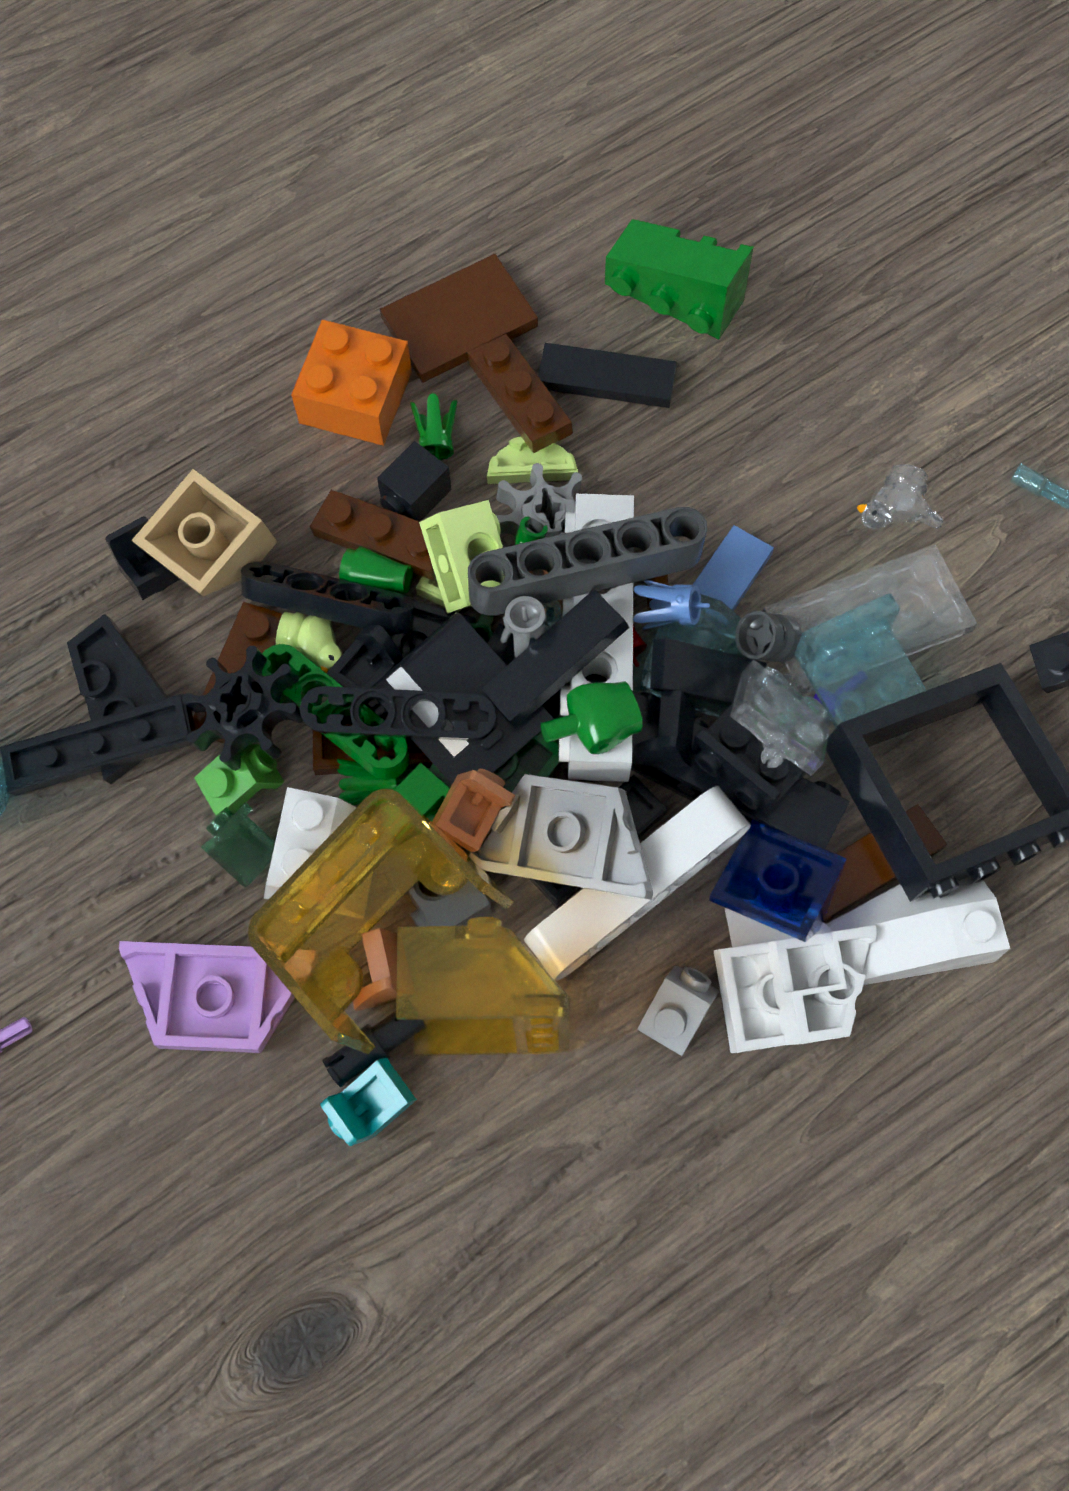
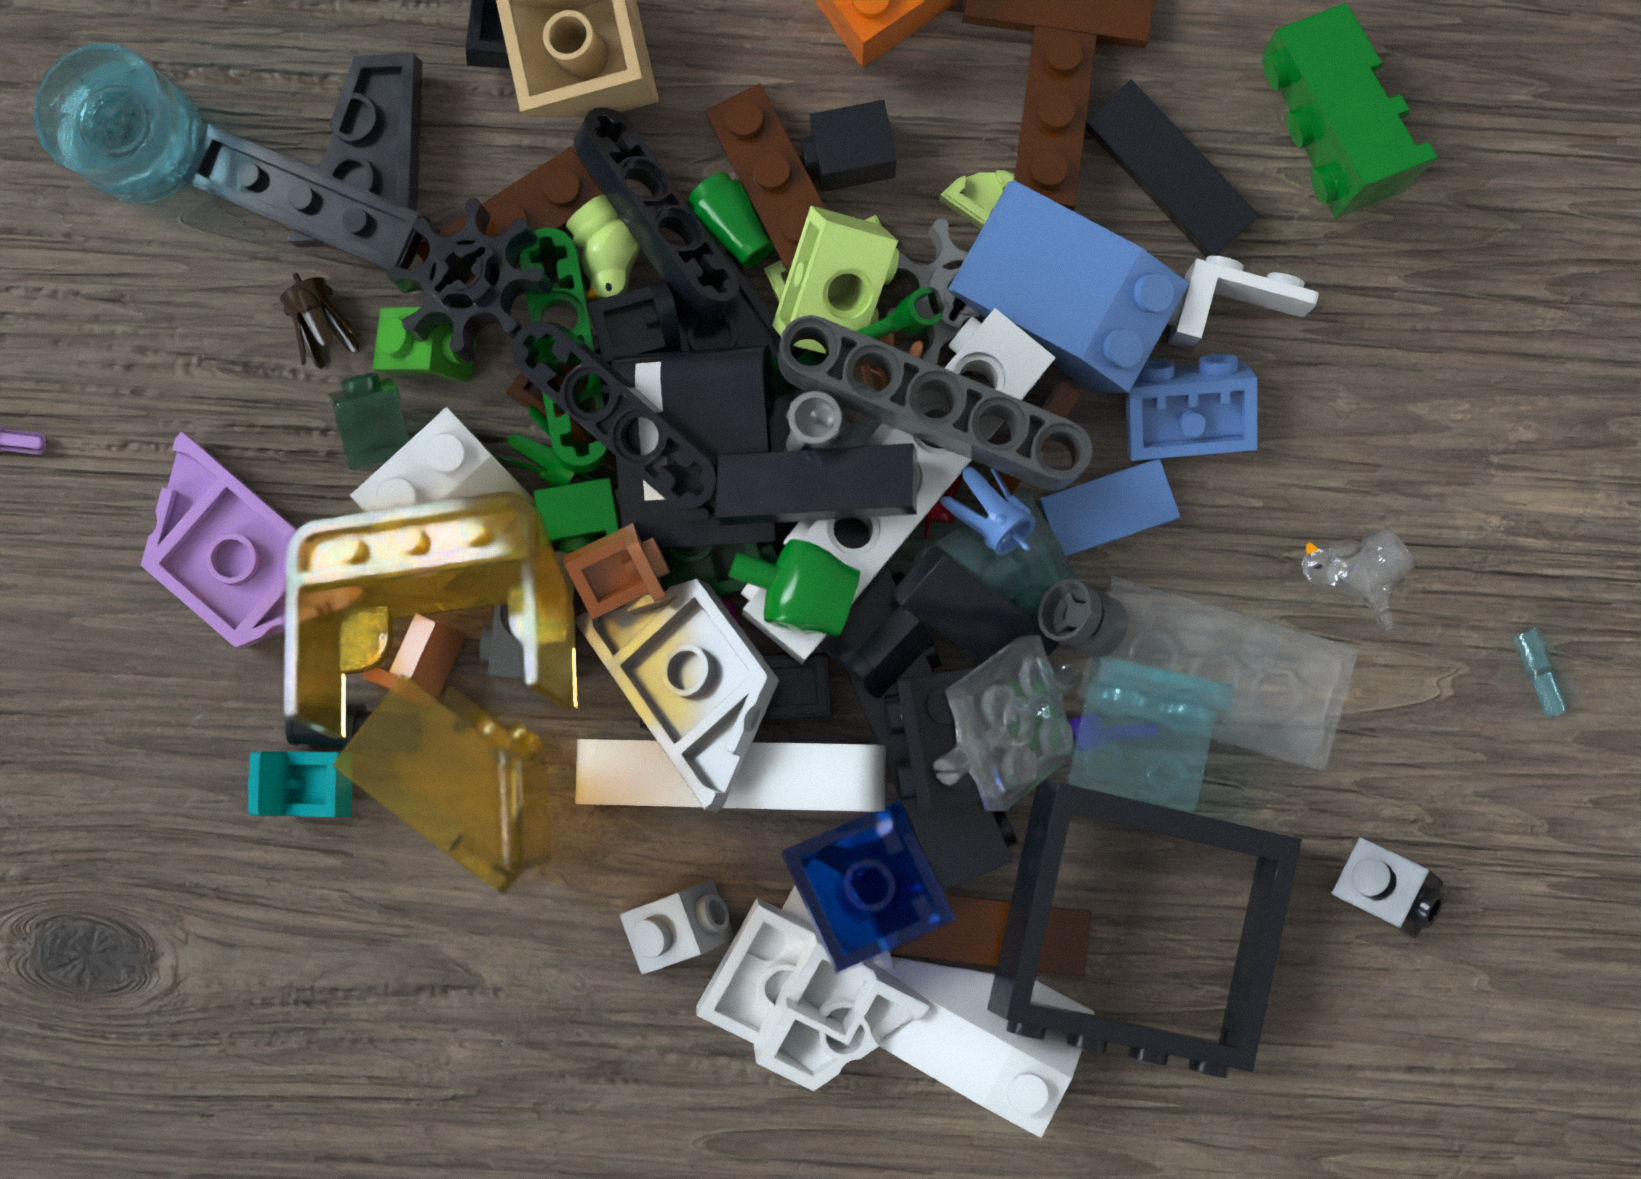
camera: 40 degrees right, 15 degrees up
green piece [410,393,458,460] -> none
none -> dark brown piece [280,273,362,369]
none -> medium blue slope [947,180,1189,393]
none -> medium blue bracket [1125,353,1258,461]
none -> white bracket [1167,256,1319,350]

